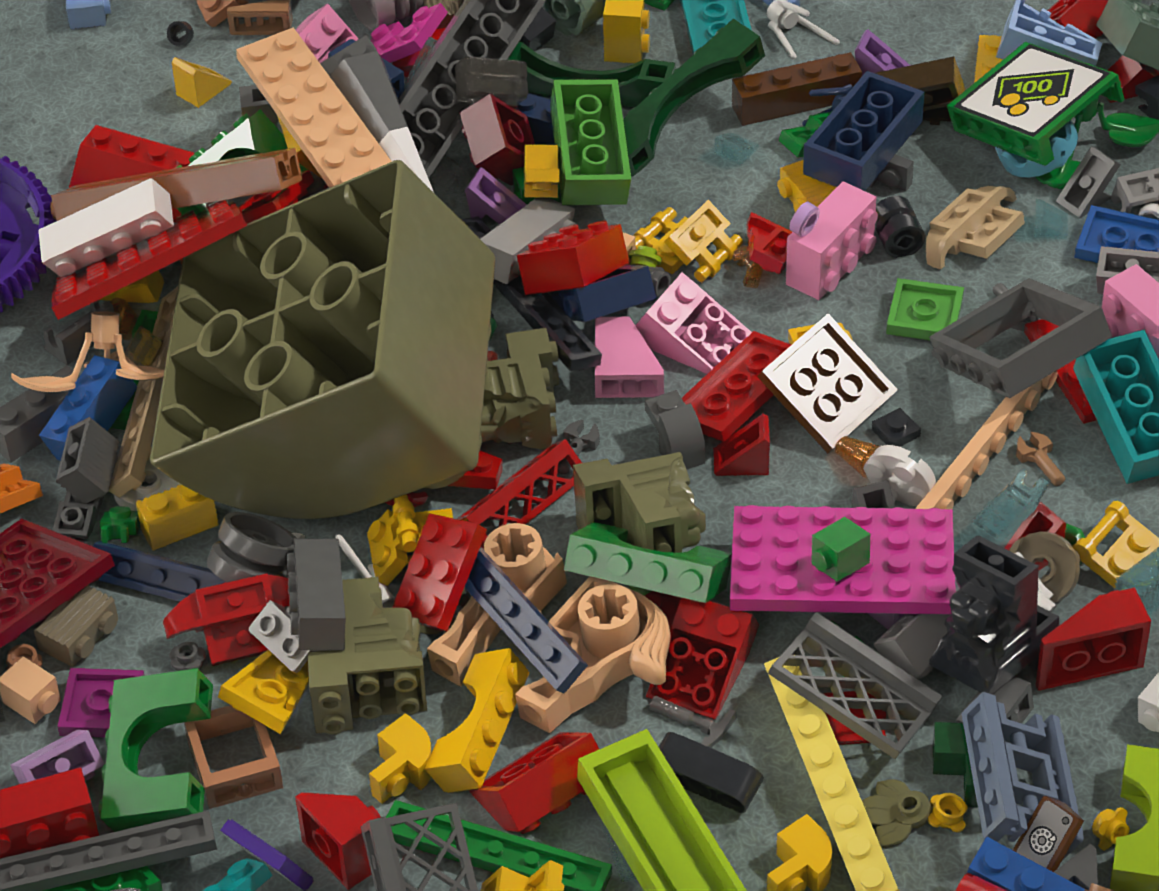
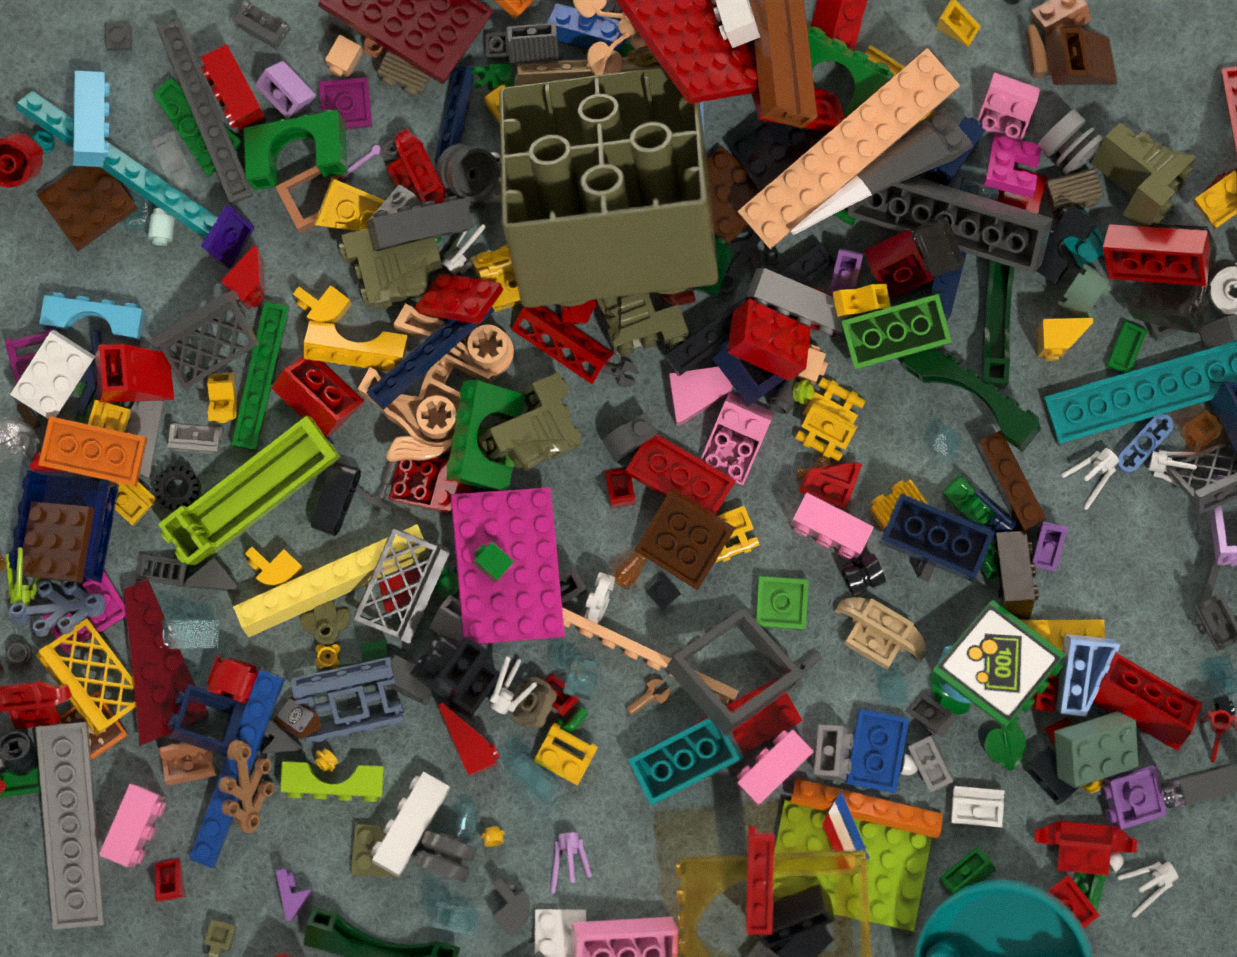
camera: 80 degrees right, 35 degrees up
lavender tile [790,202,820,237] -> none

